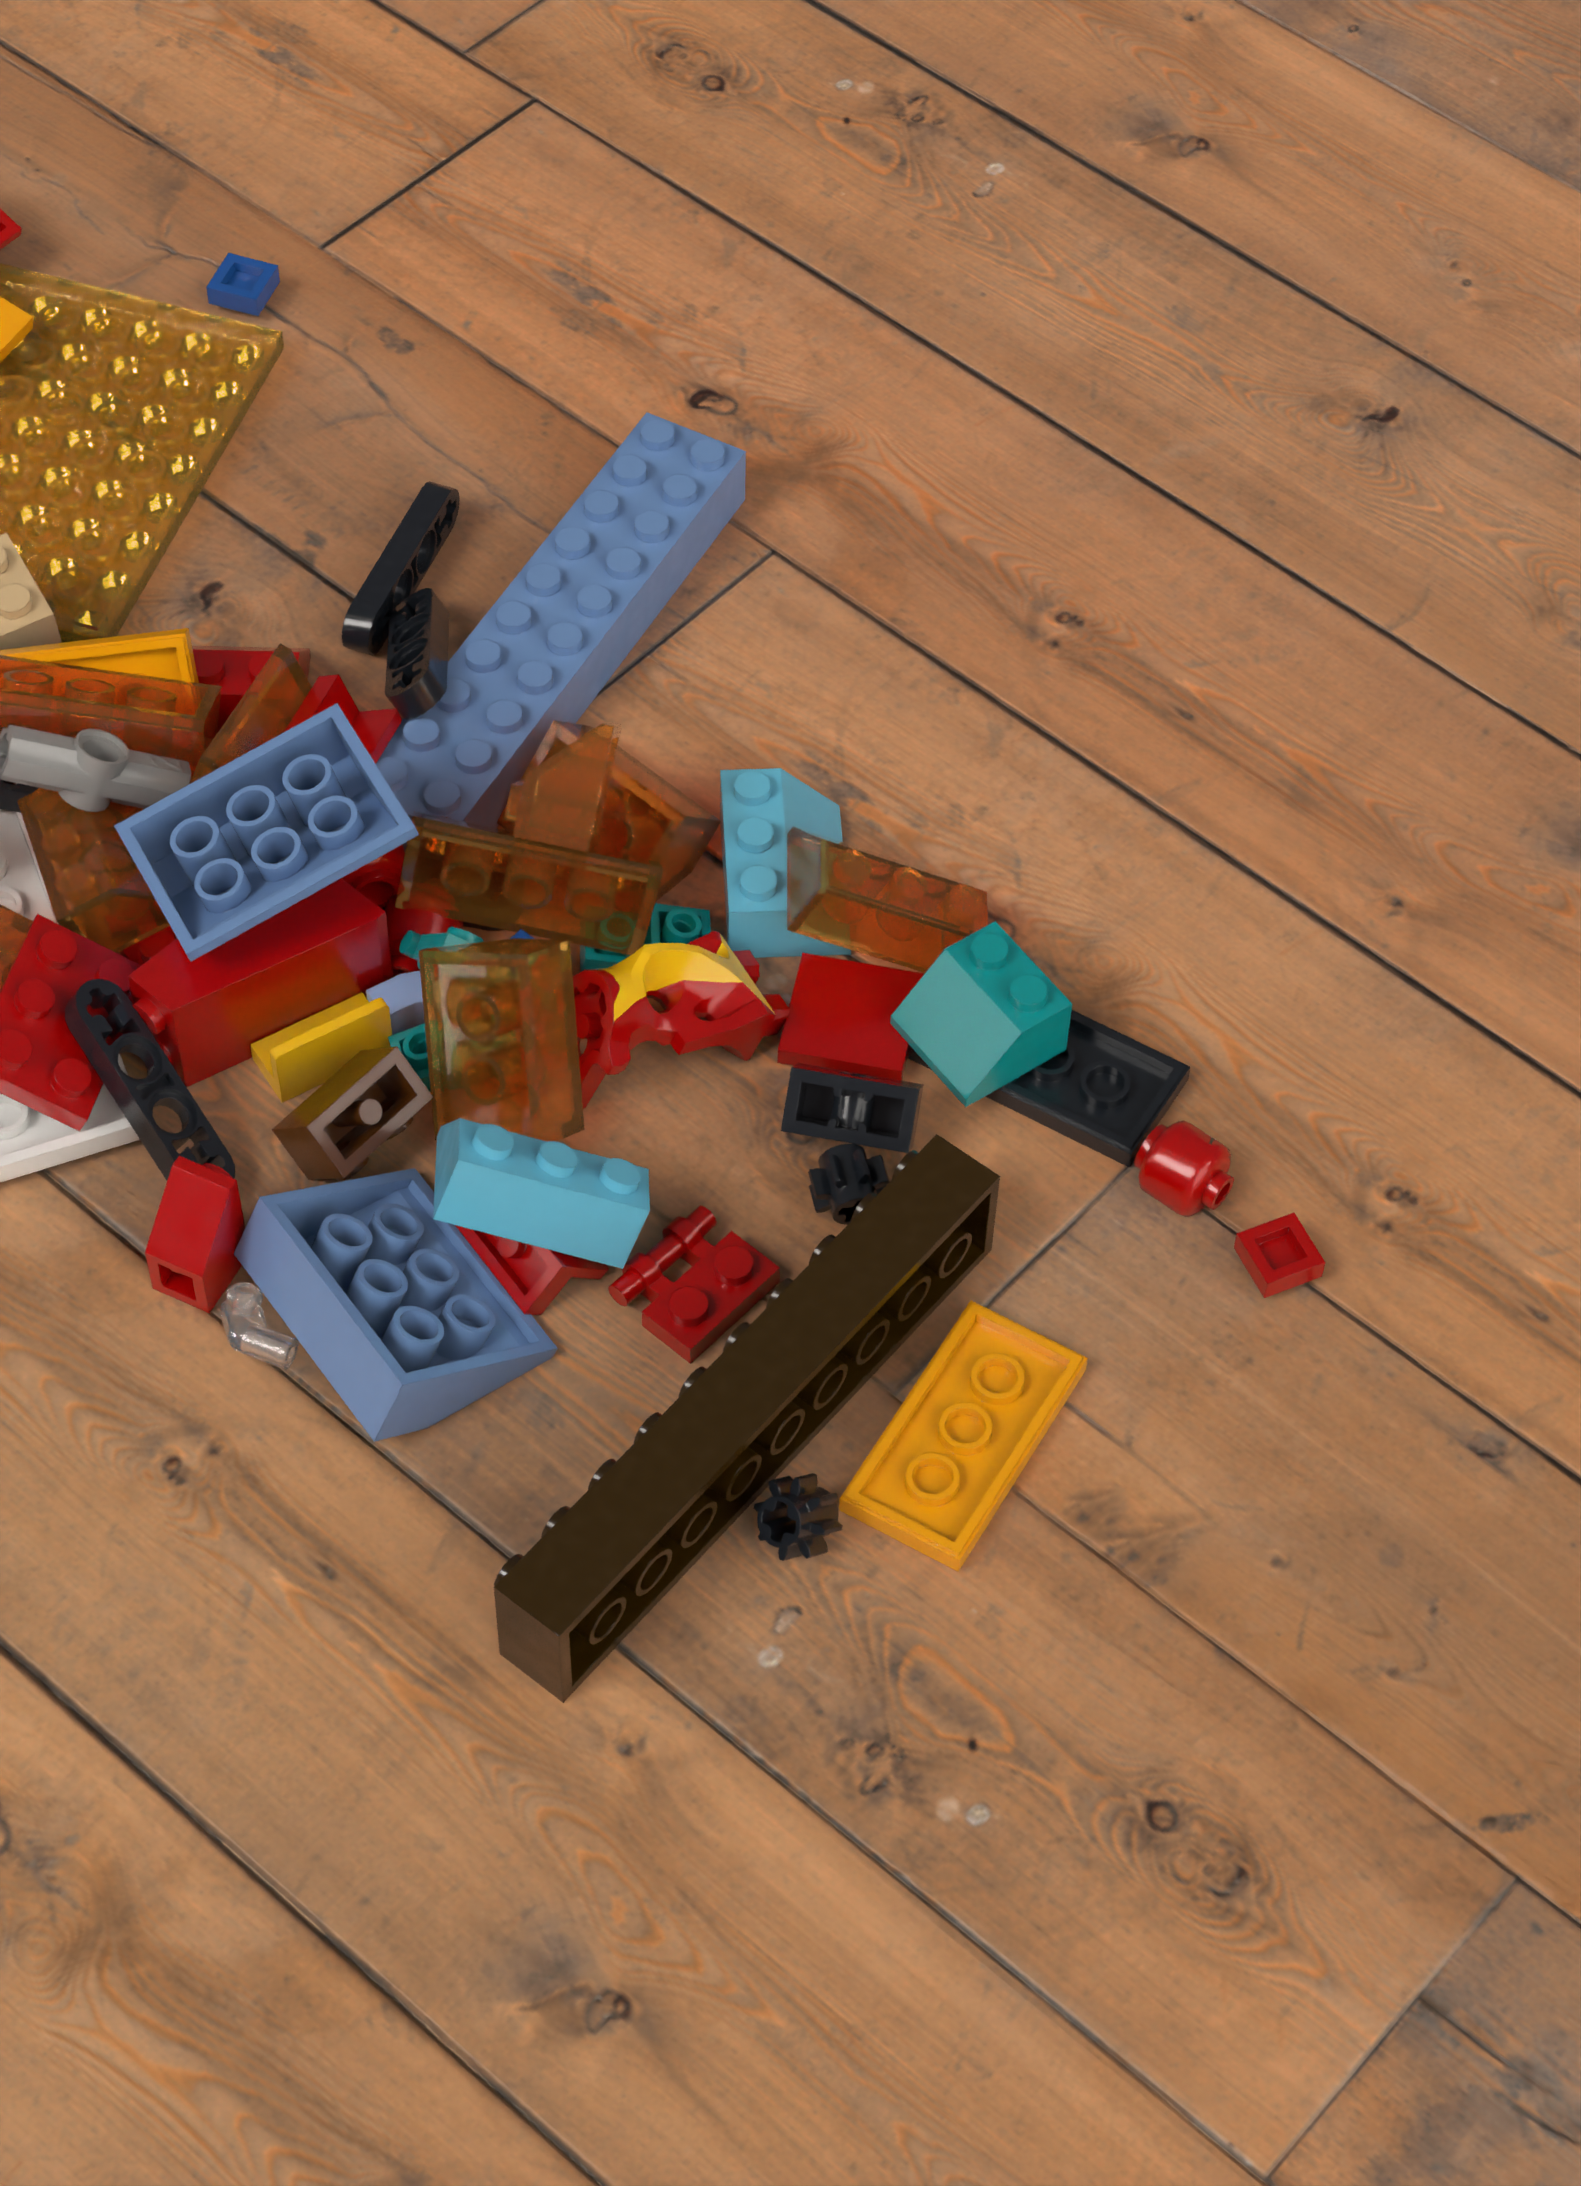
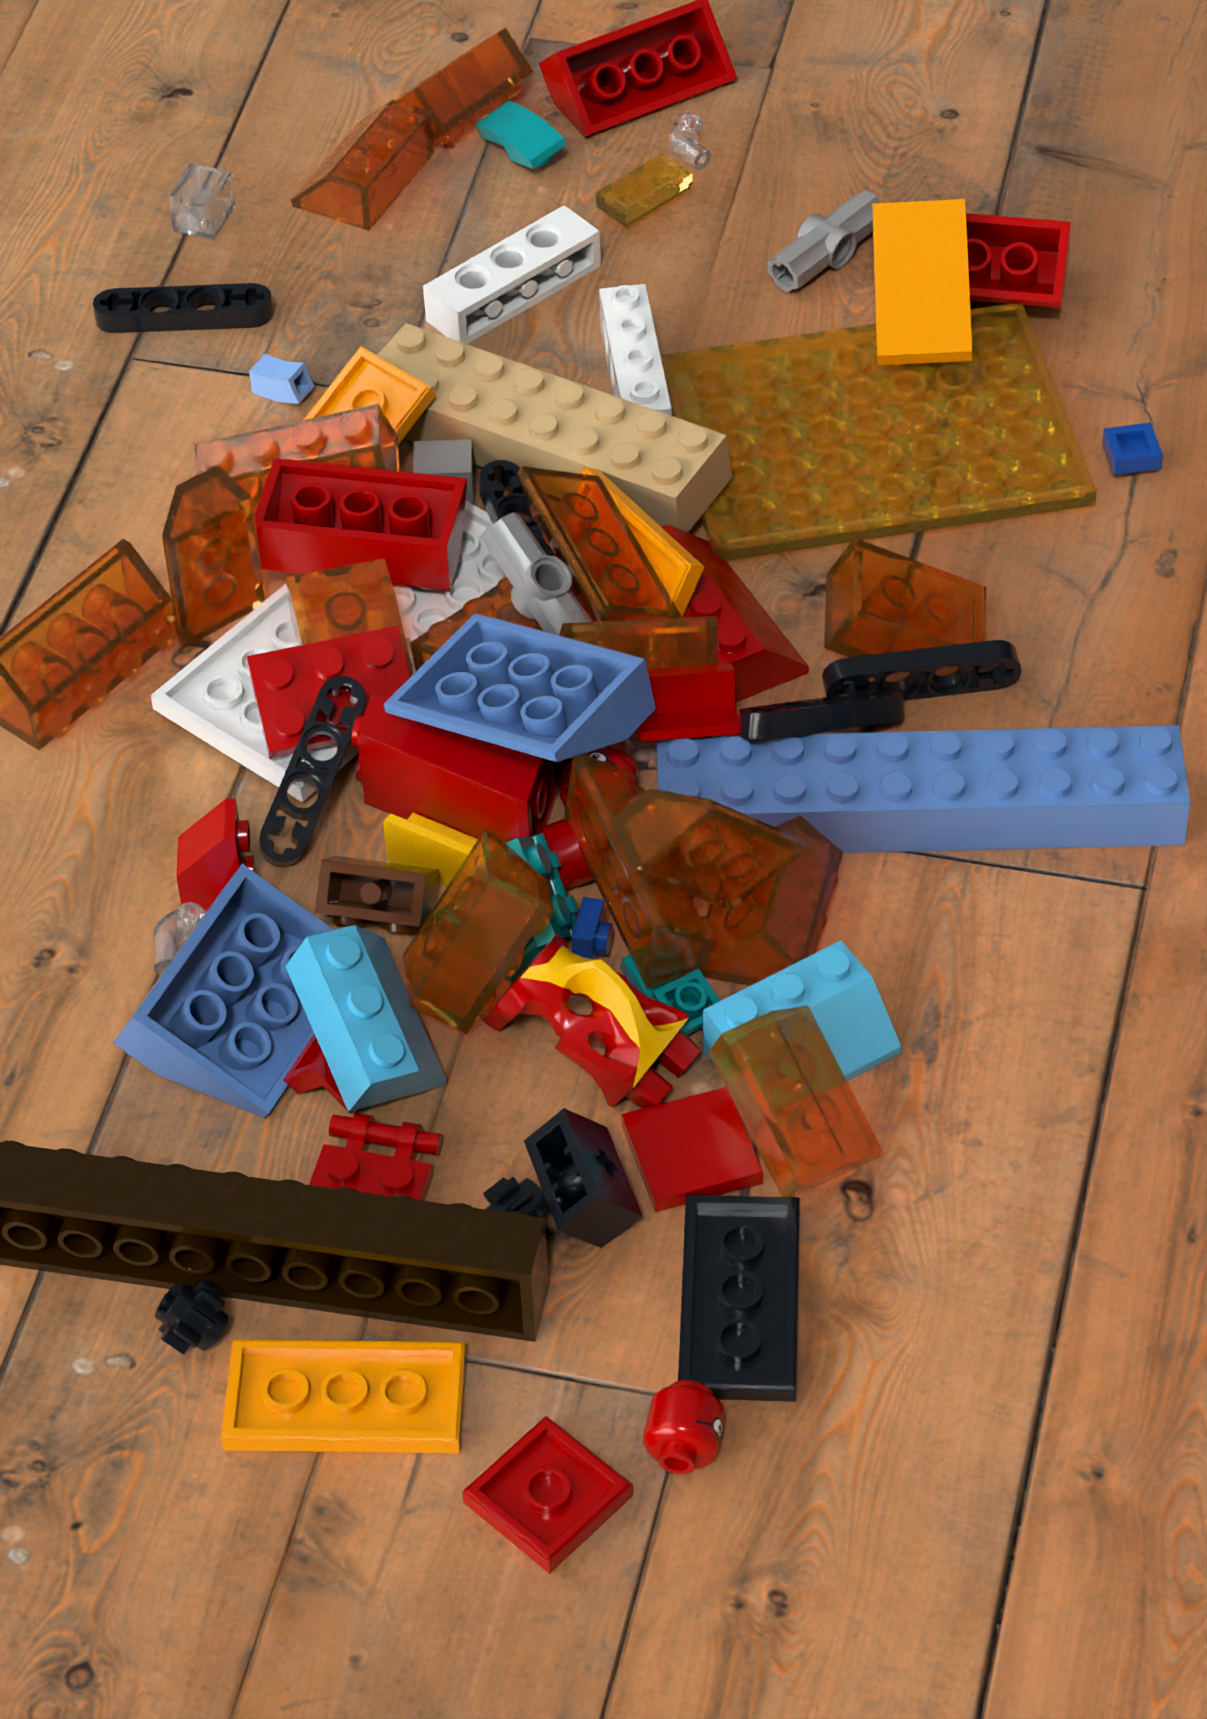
camera: 65 degrees right, 5 degrees down
teal slope [890,921,1072,1108] -> none
red plate [1234,1212,1326,1298] -> none
none -> red tile [462,1416,633,1574]
none -> clear orange slope [824,538,986,667]

